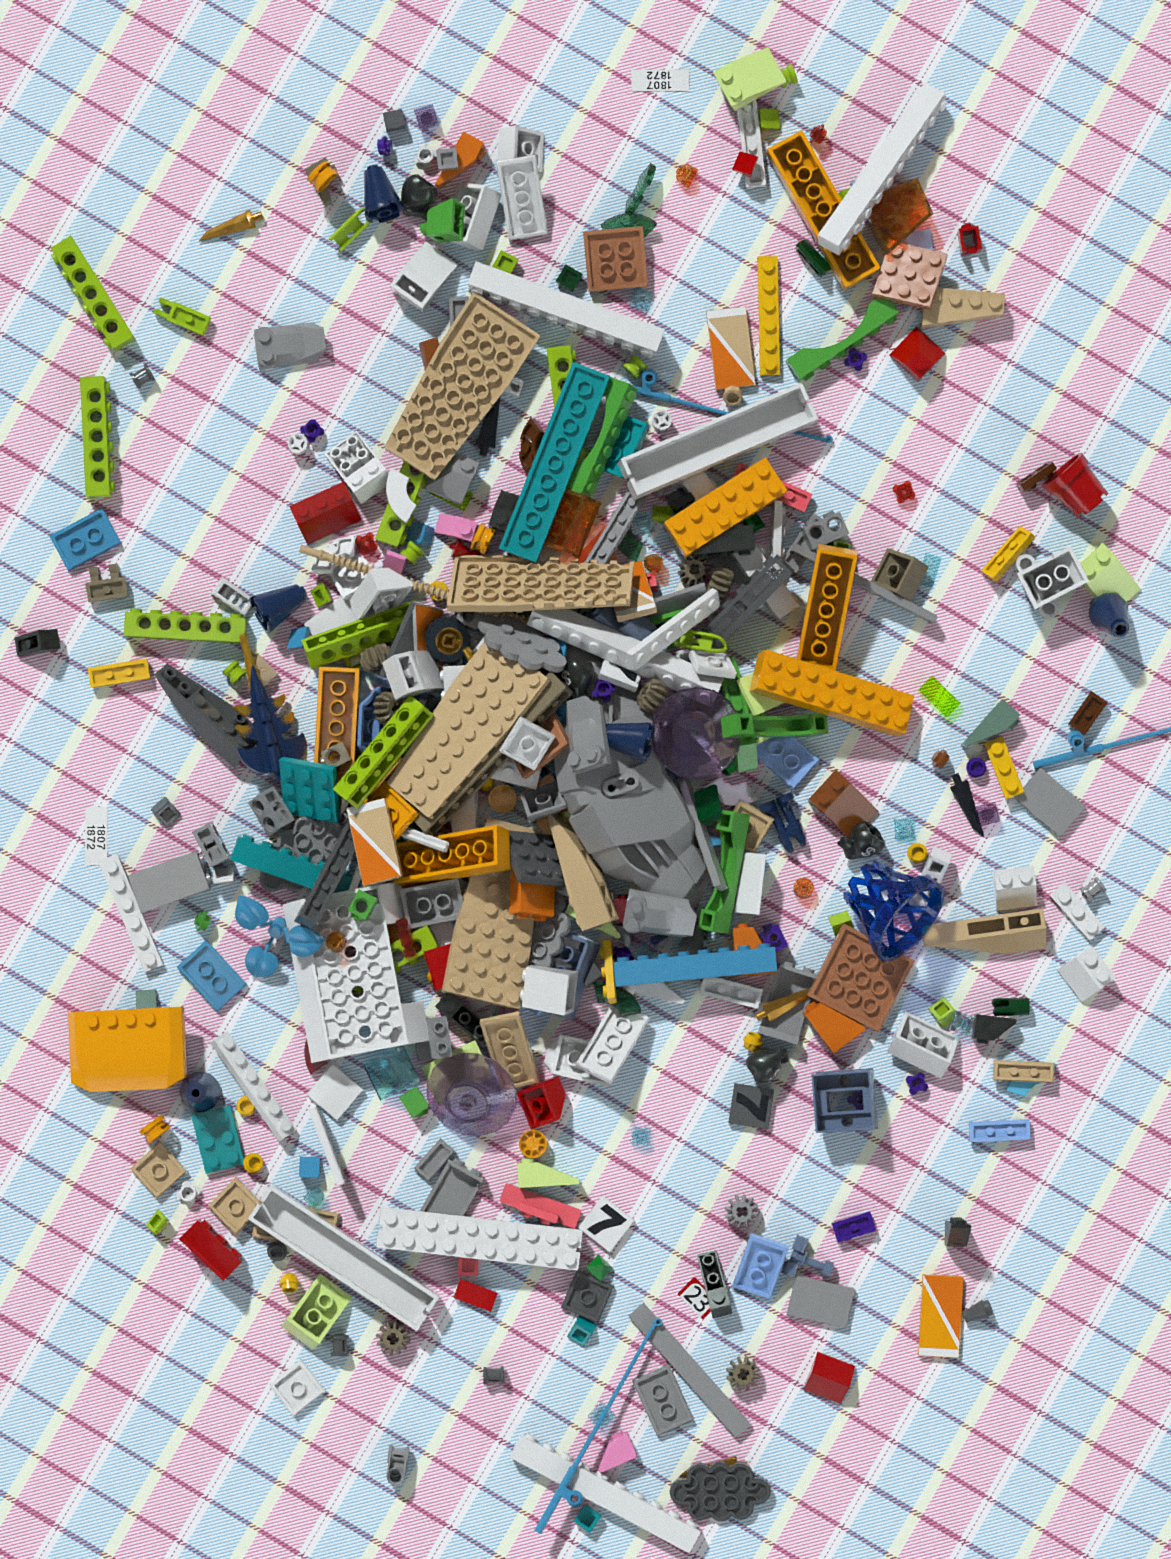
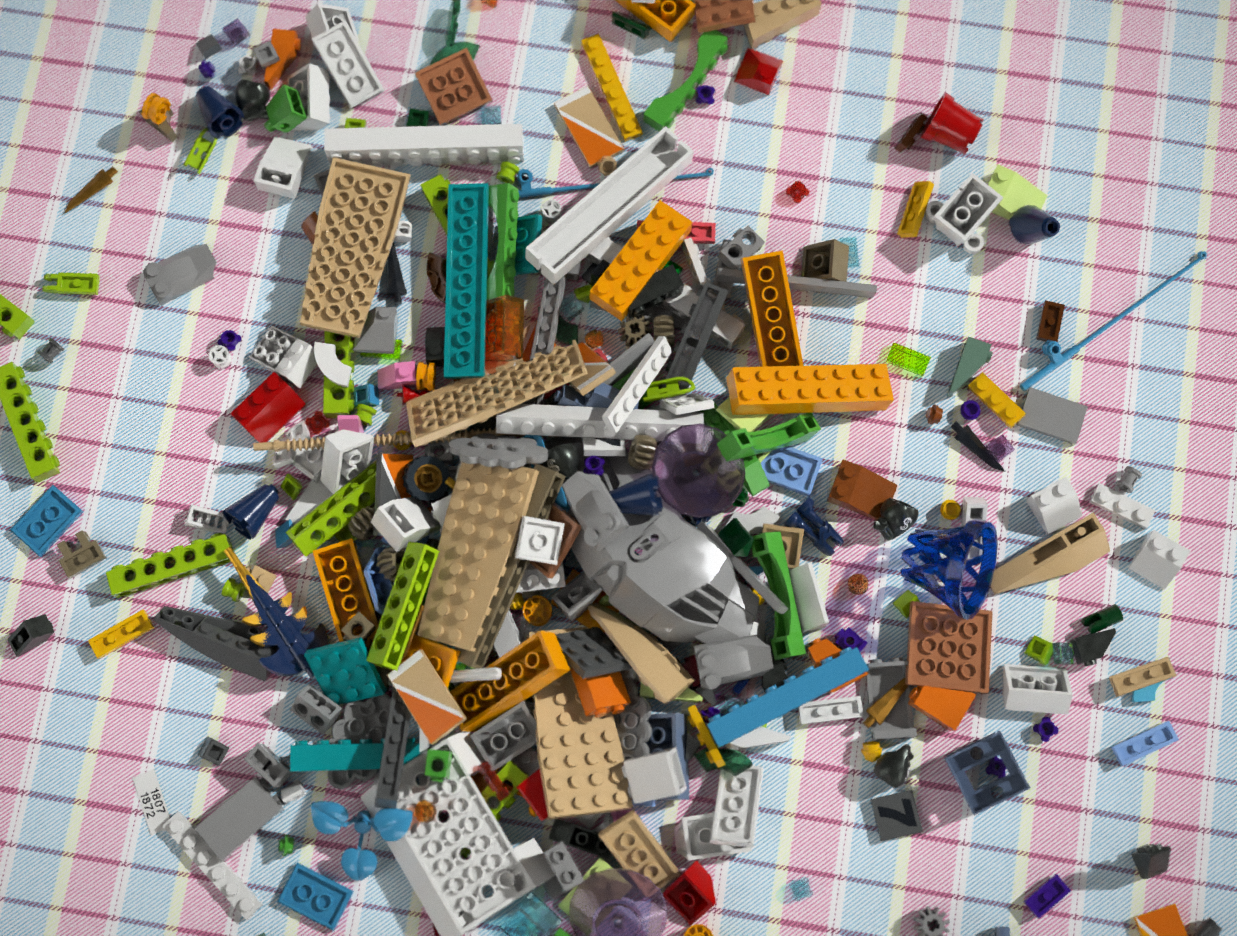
camera: 15 degrees left, 10 degrees down
clear light blue slope [894,818,915,839] -> none

